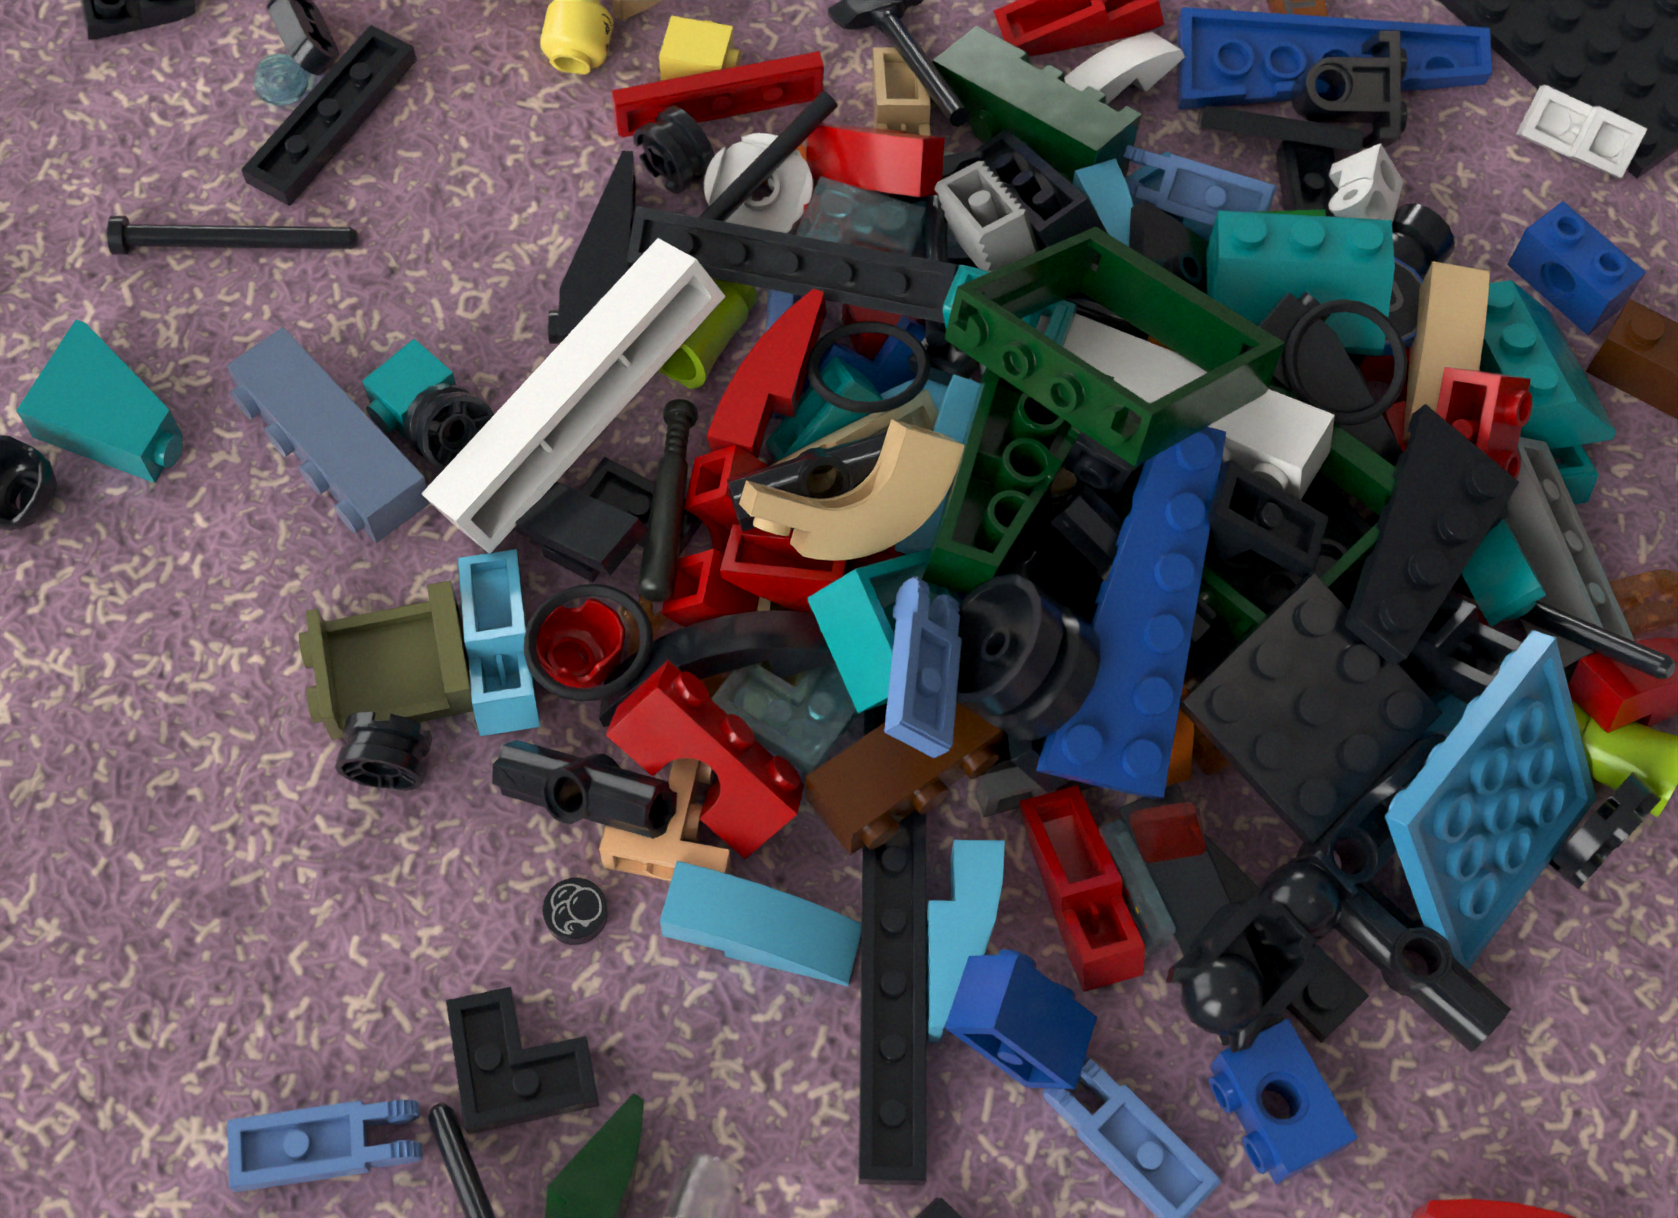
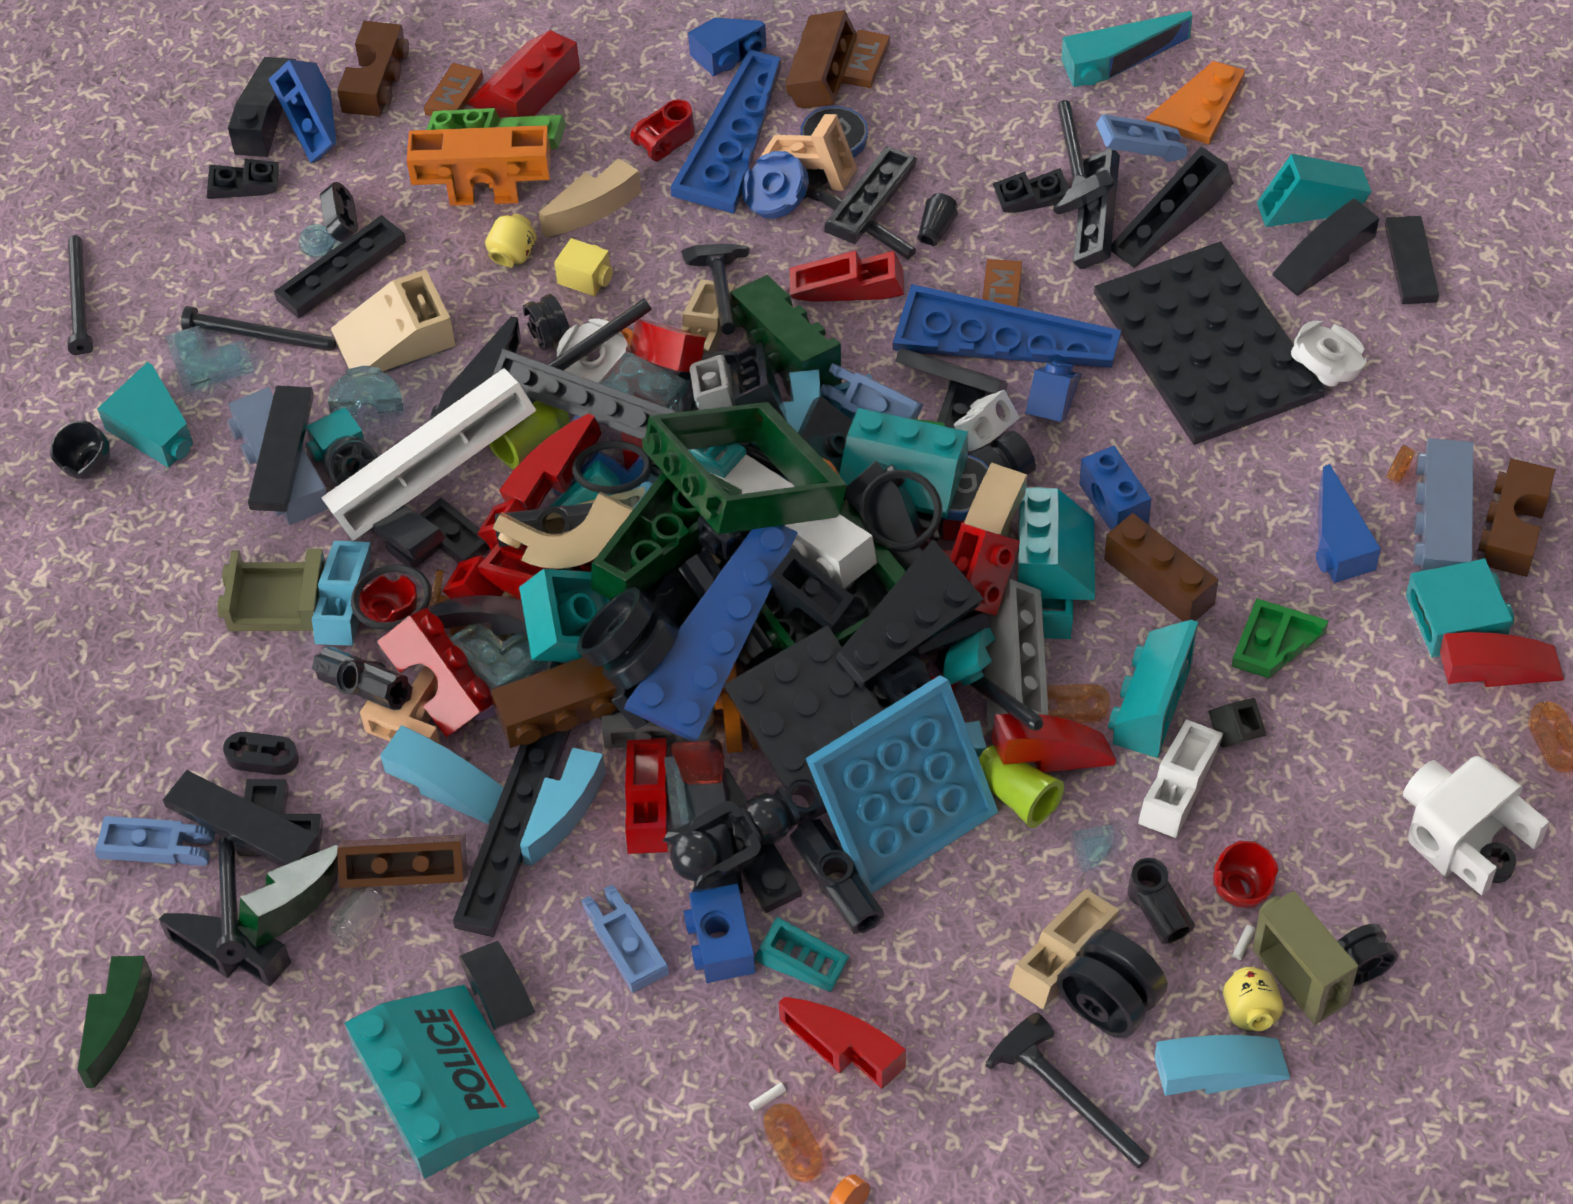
camera: 20 degrees right, 10 degrees down
black wheel [335,712,432,791] -> none
black tile [543,878,608,945] -> none
red tile [611,51,824,138] -> none
pearl dark grey piece [637,399,698,602] -> none
medium blue hinge [884,576,962,758] -> none
blue brick [944,950,1097,1089] -> none
white slope [1064,32,1185,105] -> none
black pin [1290,31,1407,148] -> none
white slope [1516,85,1647,178] -> none
black plate [1547,772,1662,889] -> none
none -> black tile [163,770,320,866]
none -> clear light blue plate [165,326,255,394]
none -> black beam [223,732,299,775]
none -> black tile [248,385,314,512]
none -> clear light blue cylinder [328,365,404,415]
none -> tan slope [331,269,456,381]
none -> reddish brown brick [337,834,468,888]
none -> teal slope [754,917,850,992]
none -> blue slope [1025,361,1082,422]

